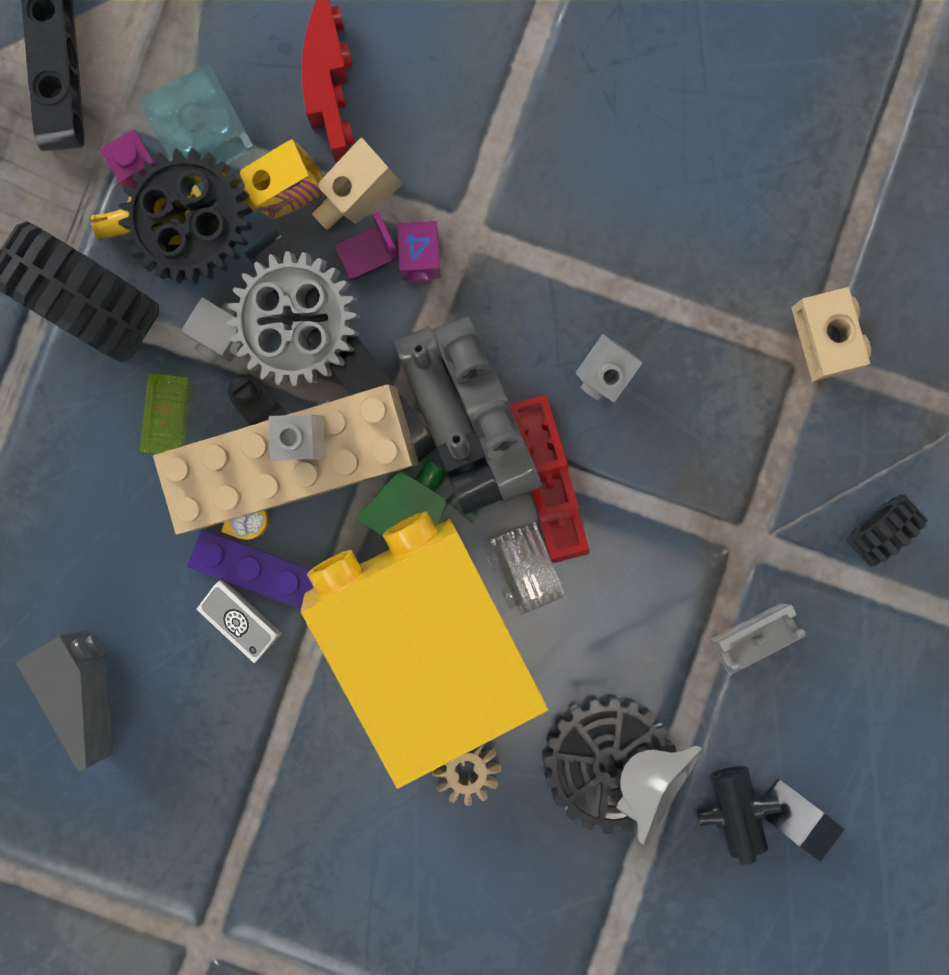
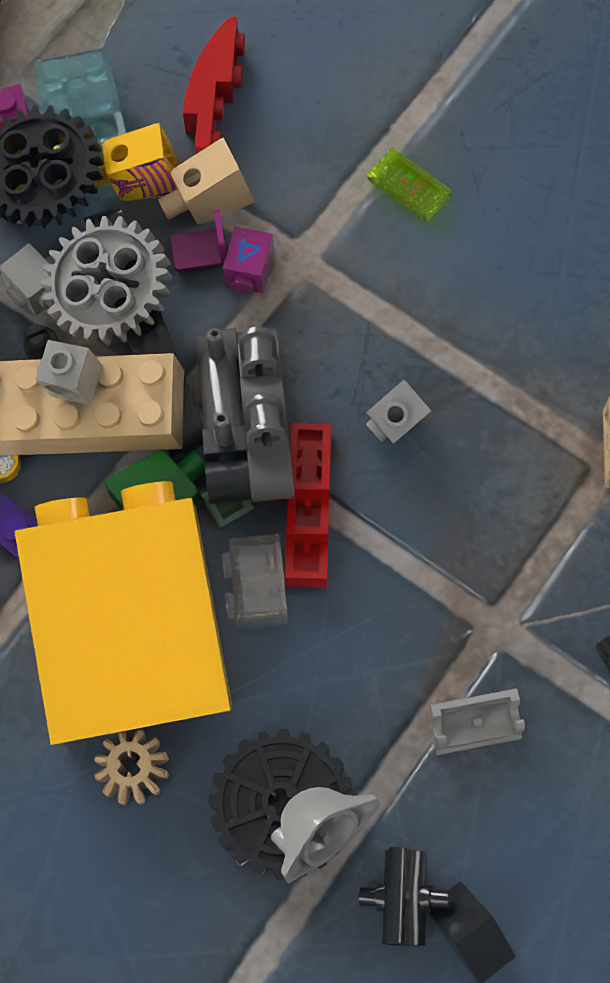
camera: 20 degrees right, 15 degrees down
none -> clear neon green tile [368,147,452,223]

